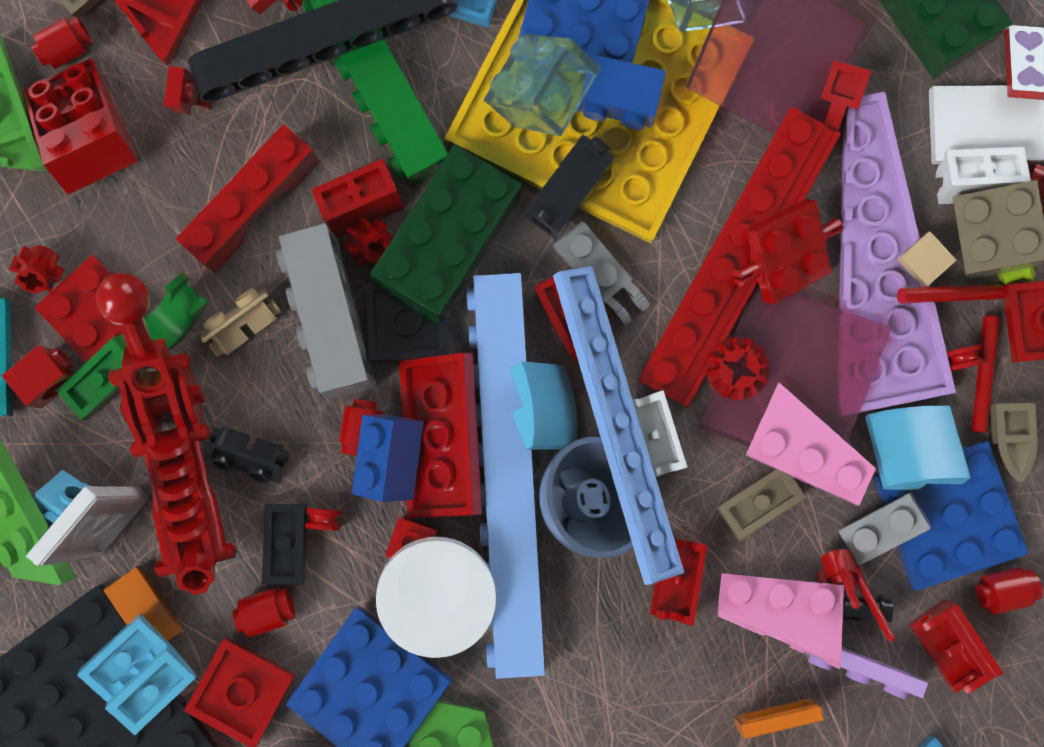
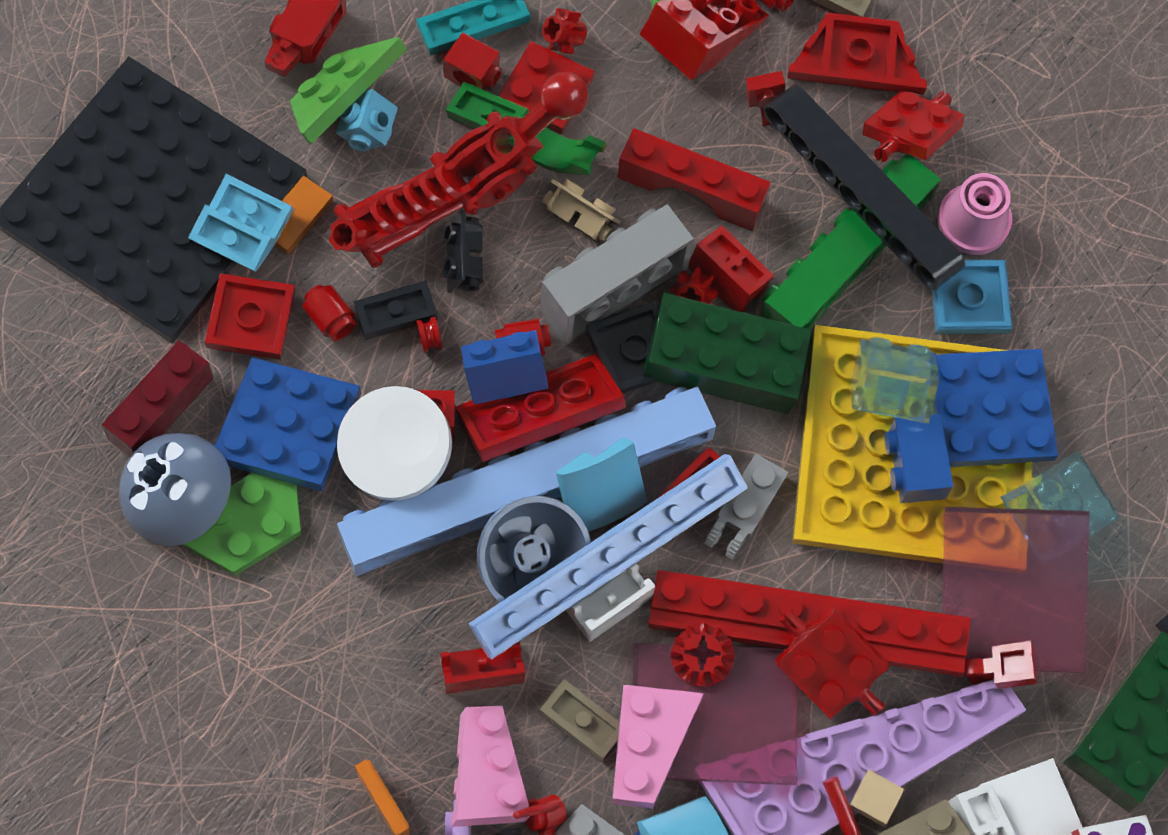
camera: 65 degrees right, 15 degrees down
white tile [26,486,150,566] -> none
black brick [525,134,615,241] -> none

